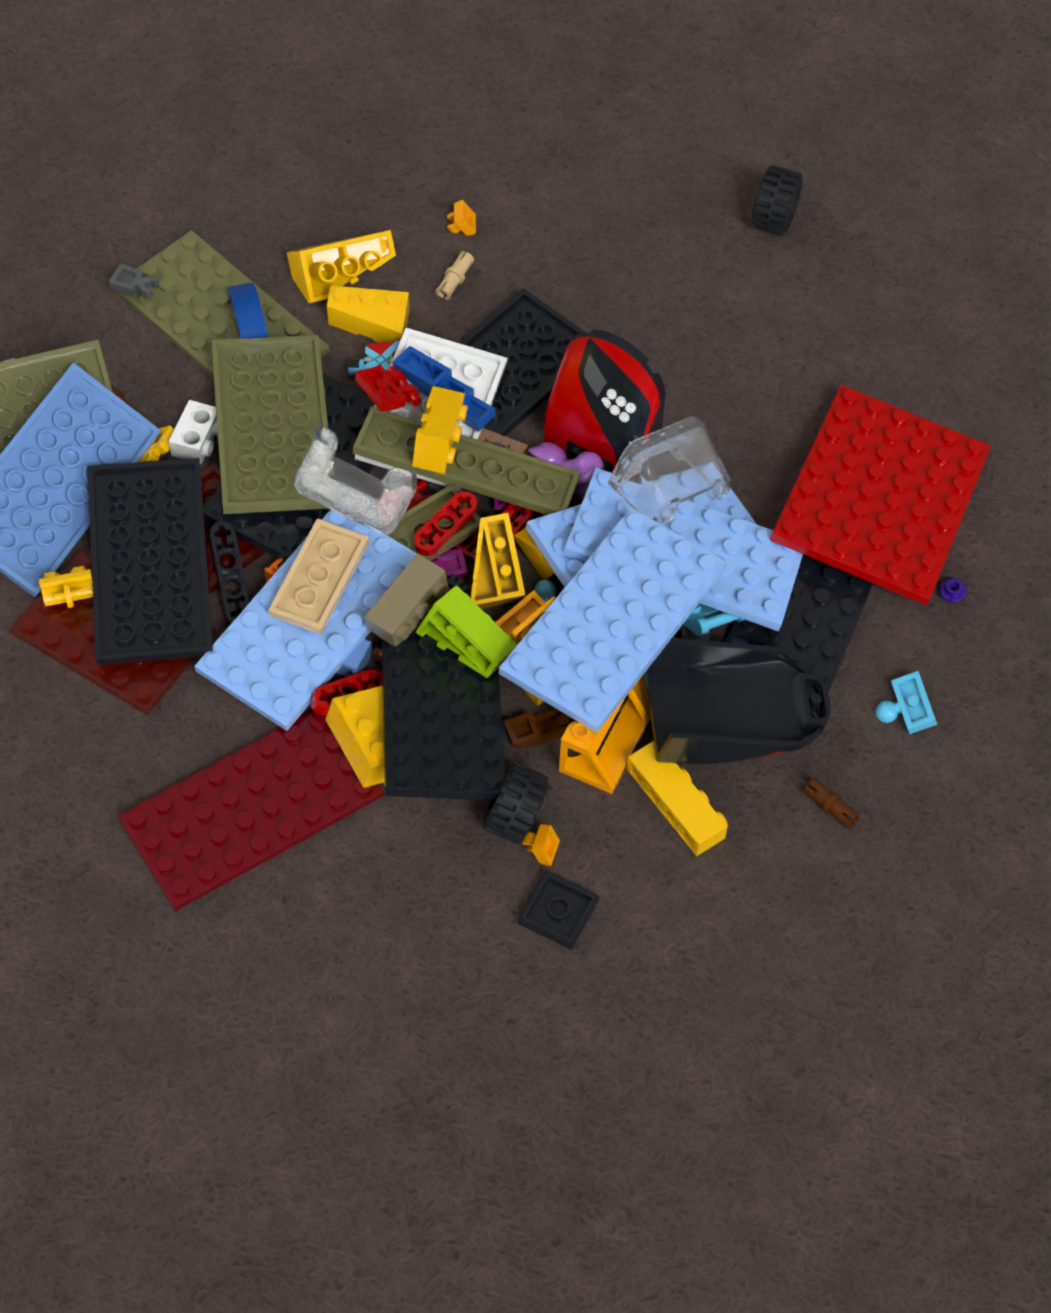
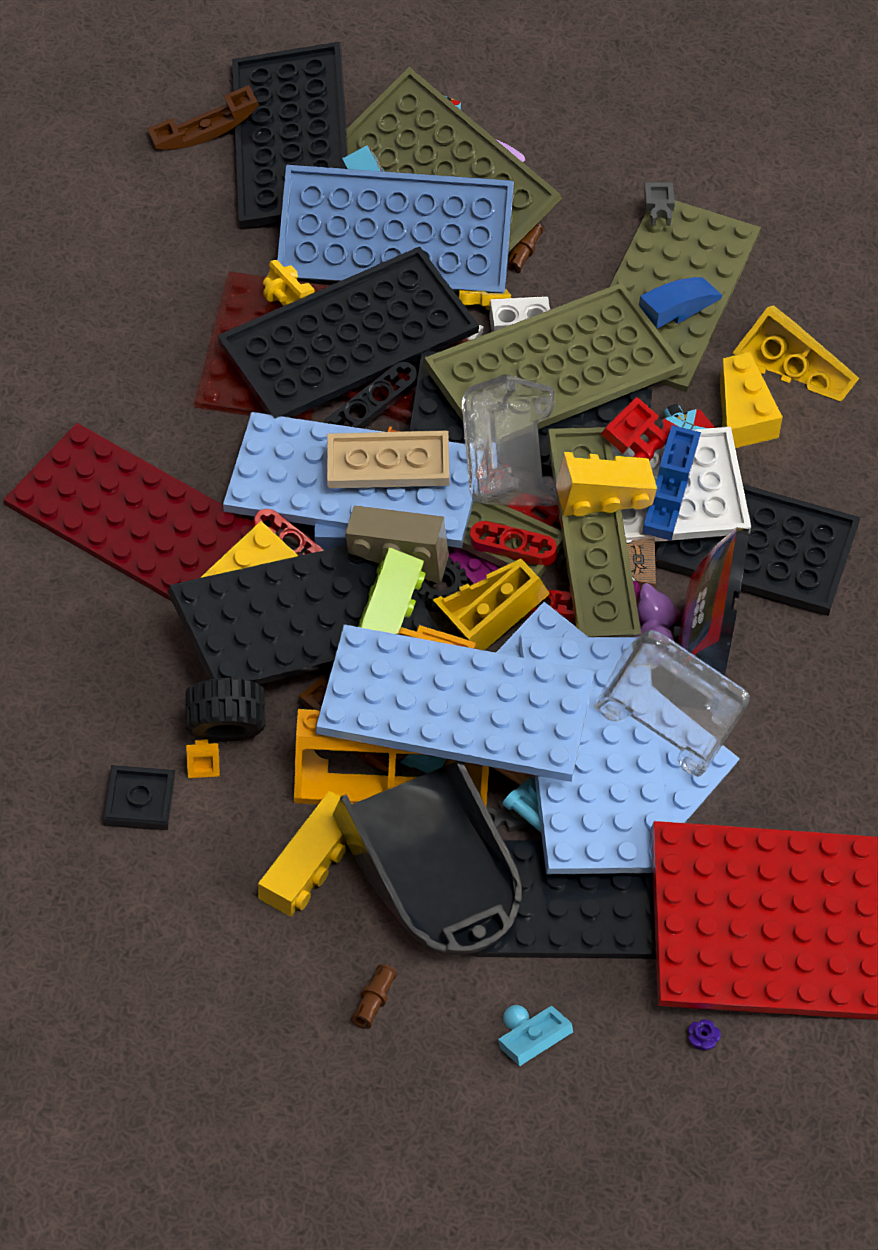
camera: 65 degrees right, 5 degrees down
tan pin [435,251,474,300] -> none

